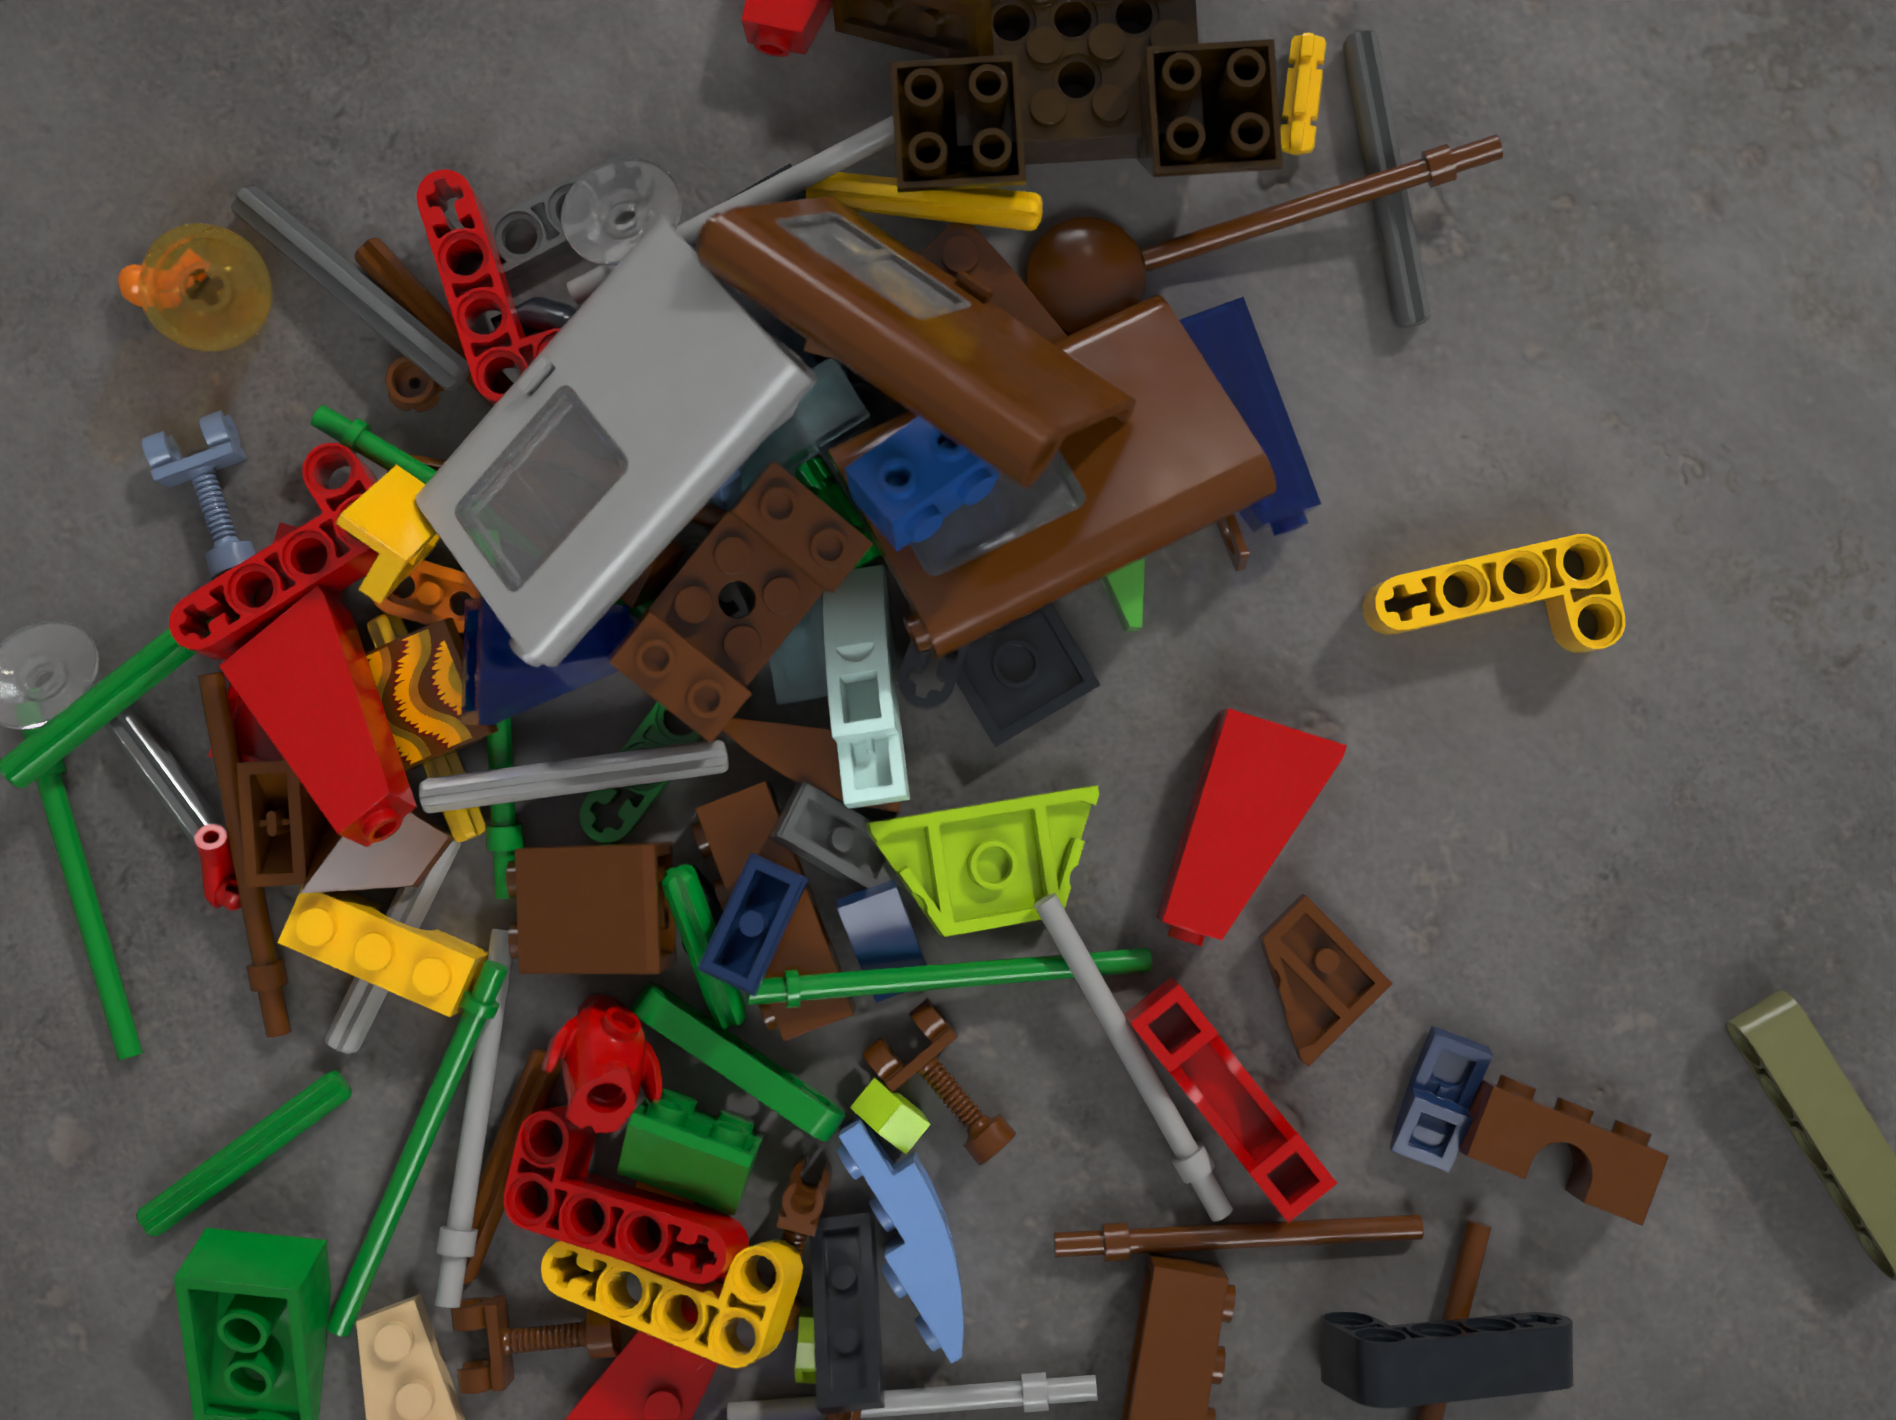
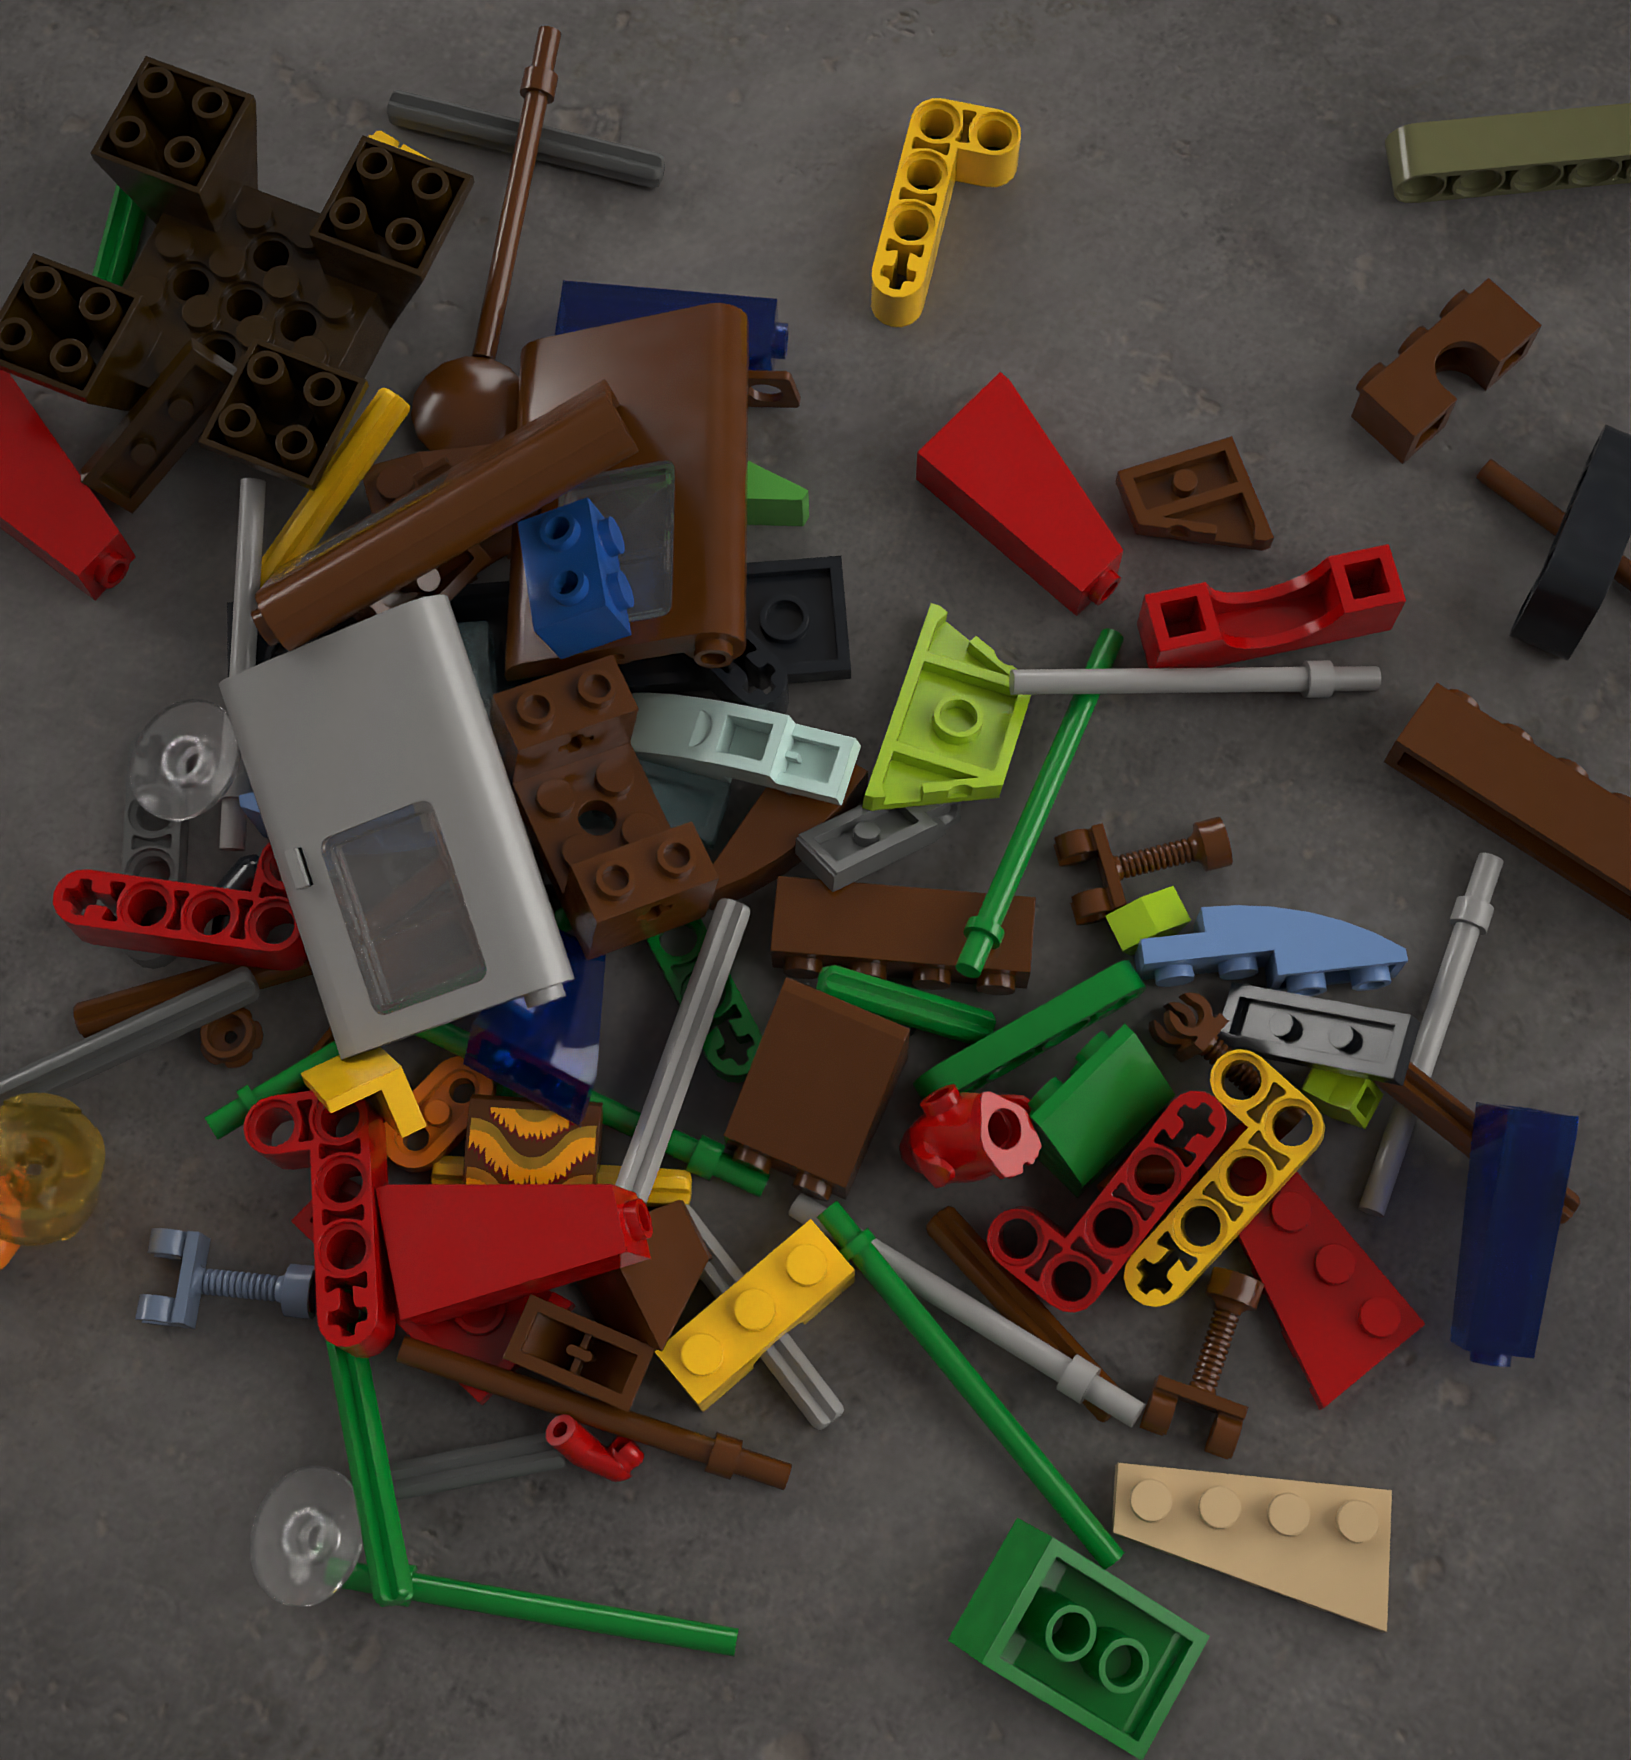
camera: 60 degrees left, 15 degrees down
green axle [136,1070,352,1237] -> none
dark blue slope [697,853,809,996] -> none
dark blue slope [836,879,928,1003] -> none
reddish brown bar [1053,1214,1424,1262] -> none
dark blue slope [1390,1026,1493,1173] -> none

